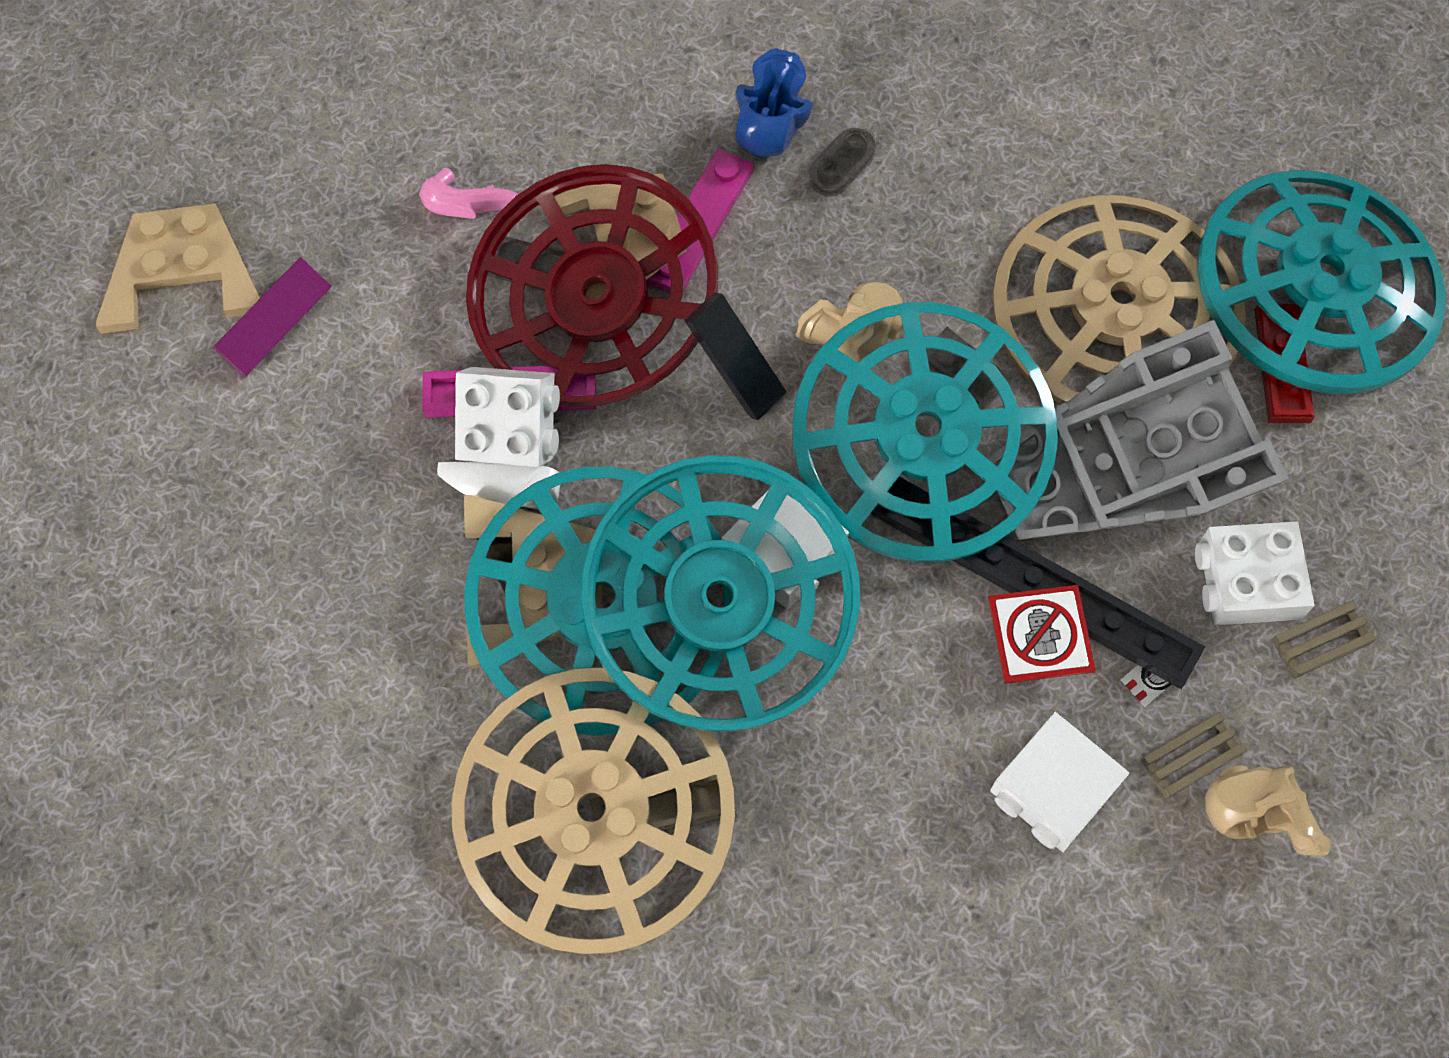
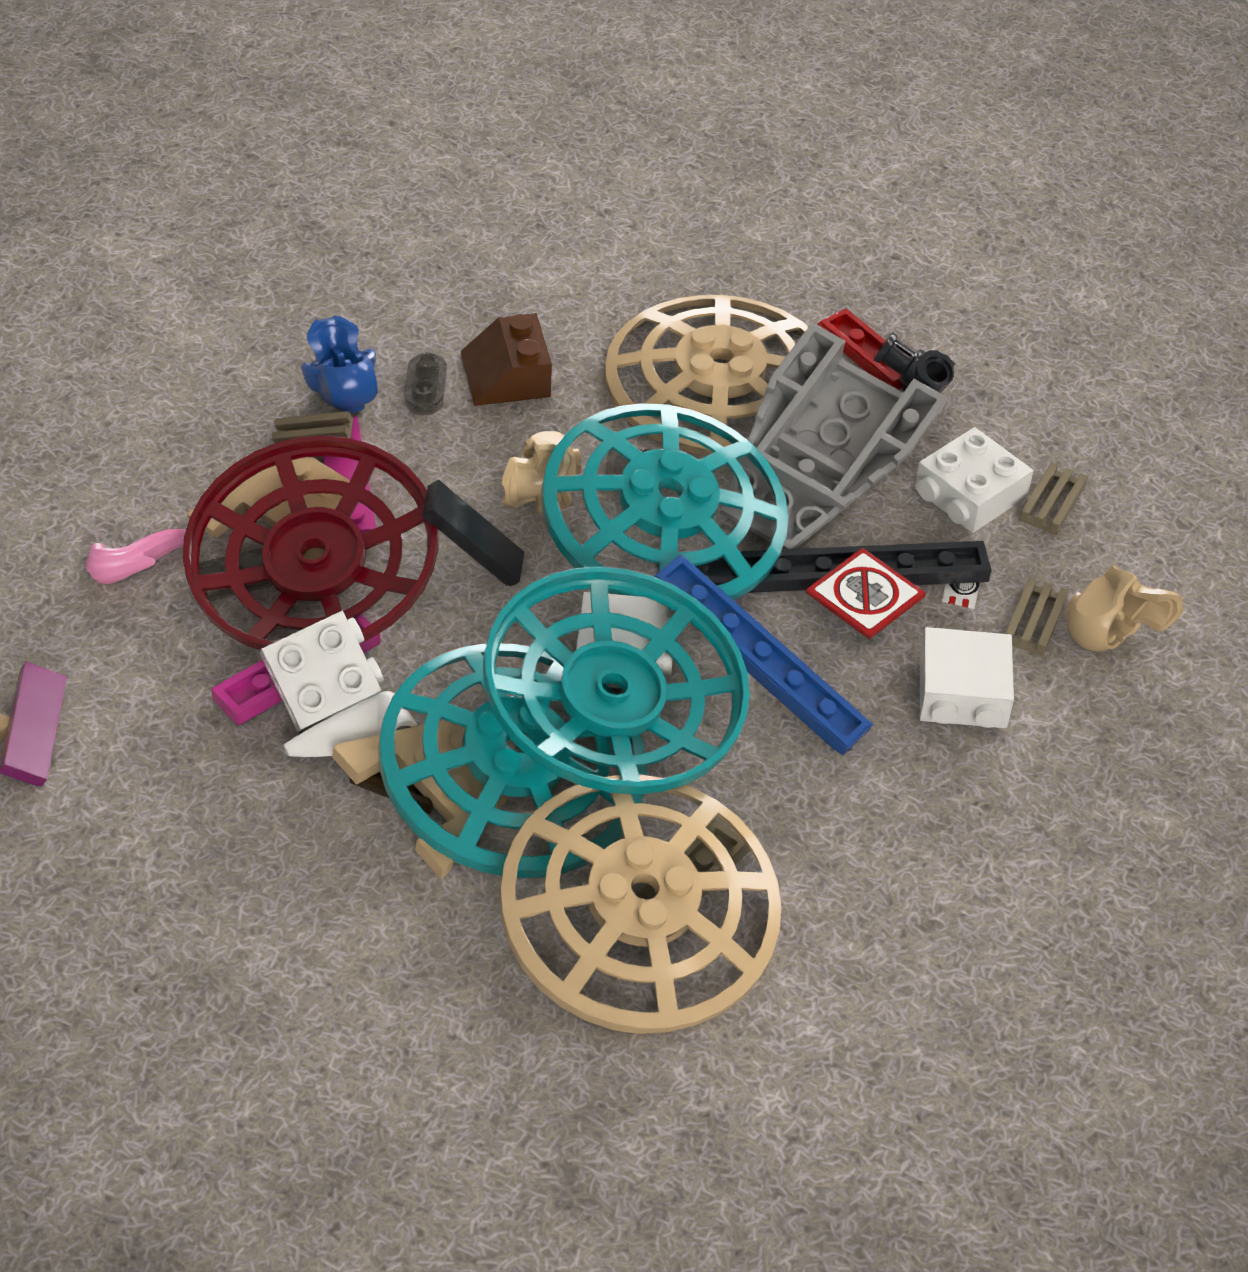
camera: 40 degrees left, 20 degrees down
teal dish [1197,170,1446,394] -> none
none -> dark tan tile [272,411,354,443]
none -> reddish brown slope [461,313,552,406]
none -> blue tile [653,554,873,755]
none -> black connector [873,332,956,393]

